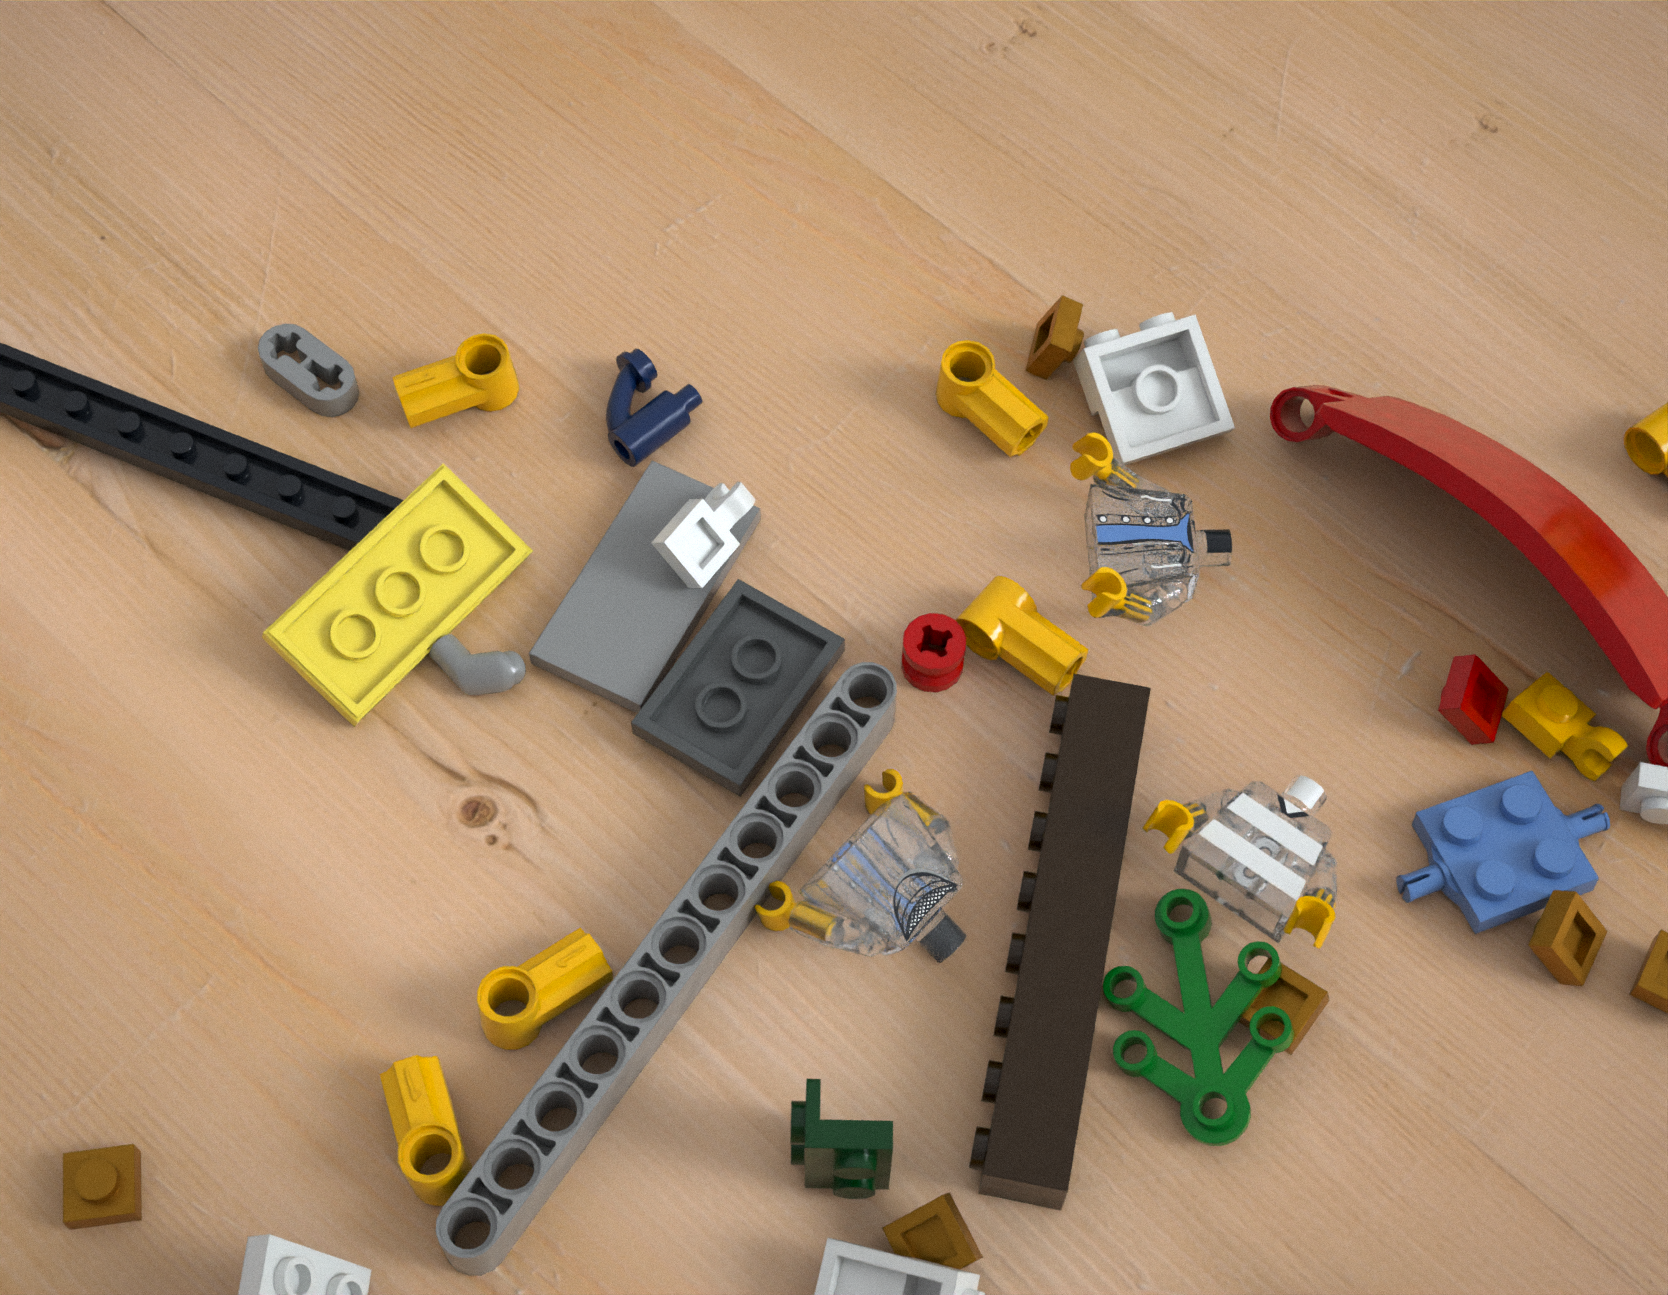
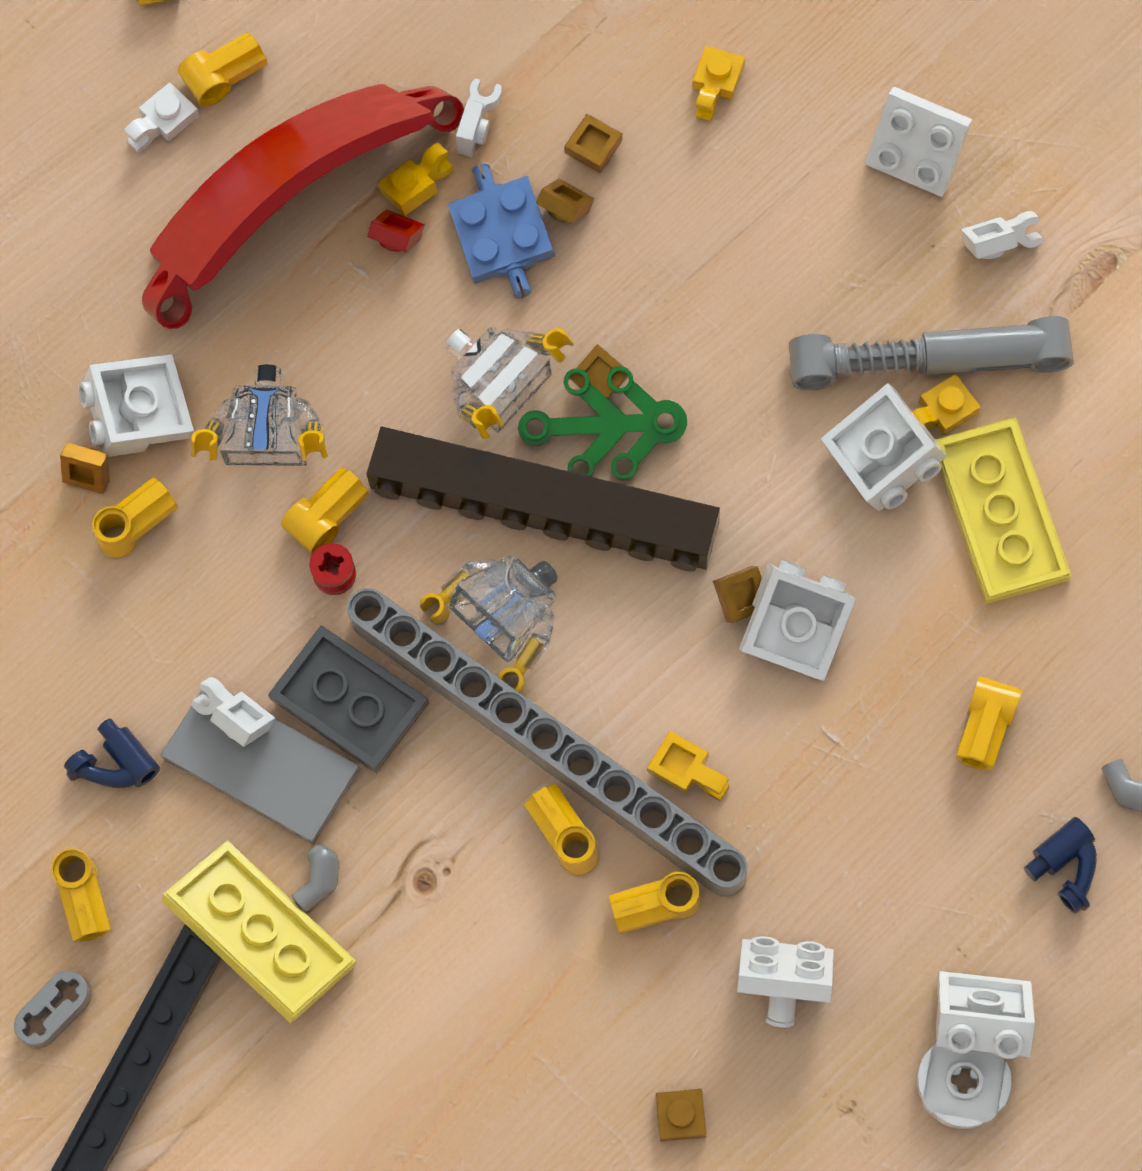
camera: 80 degrees left, 10 degrees up
dark green bracket [791,1079,893,1199] -> none
none -> white plate [124,82,199,153]
none -> yellow plate [647,731,730,801]

